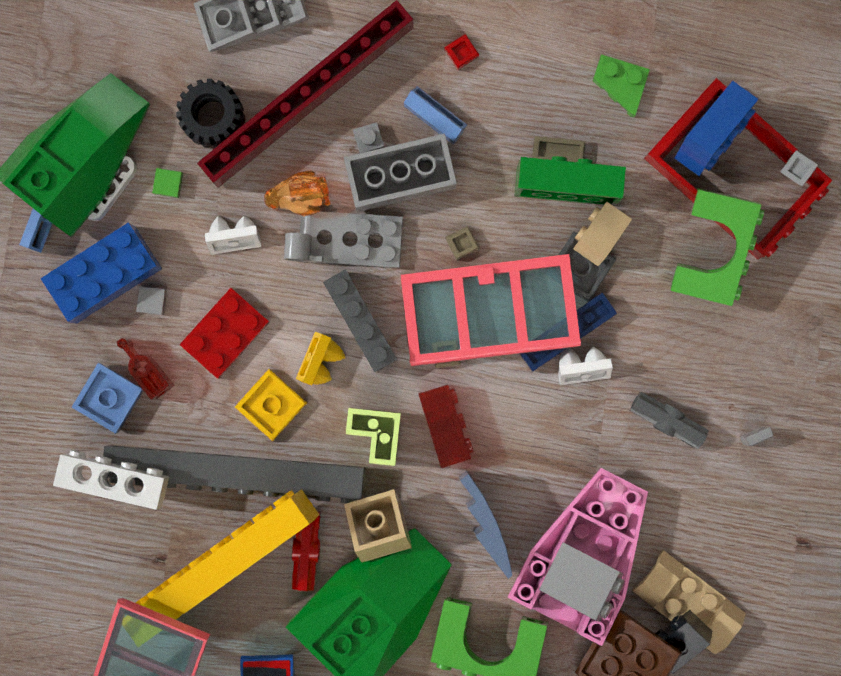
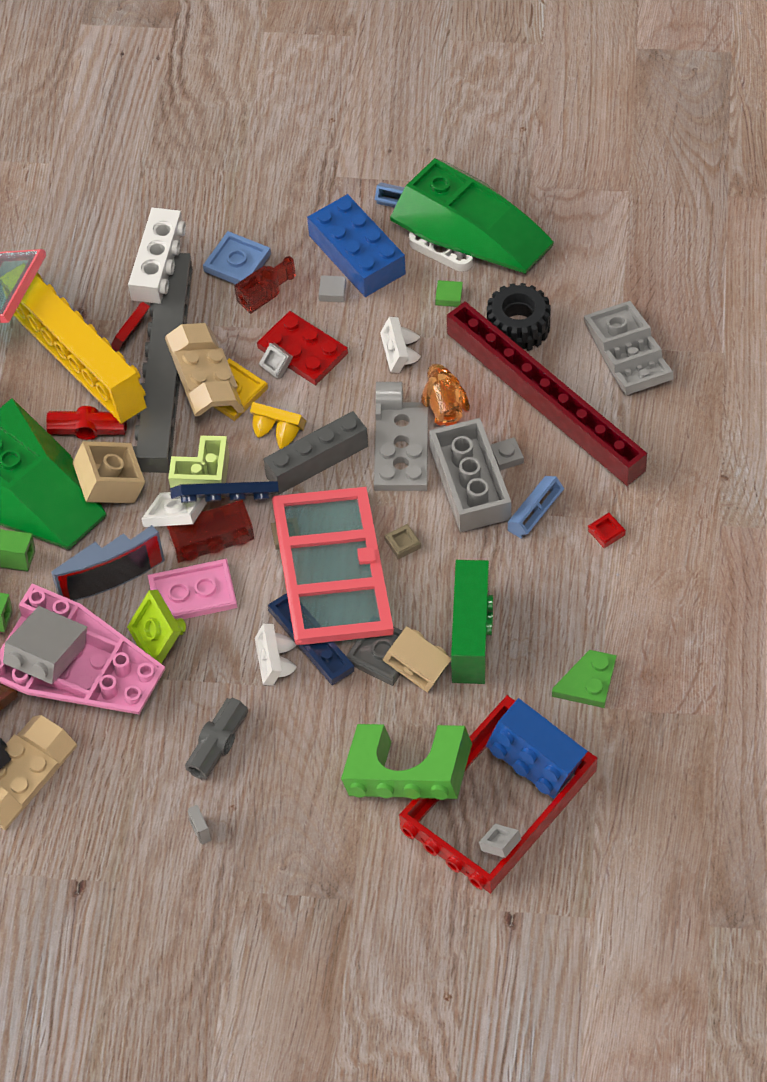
camera: 90 degrees right, 30 degrees down
dark tan tile [532,136,585,162] -> none
none -> red tile [111,302,150,352]
none -> lime tile [127,590,186,664]
none -> white tile [142,492,207,527]
none -> bright pink tile [148,558,238,619]
none -> tan piece [165,323,244,416]
none -> dark blue plate [170,481,279,503]
none -> light grey tile [259,343,293,378]

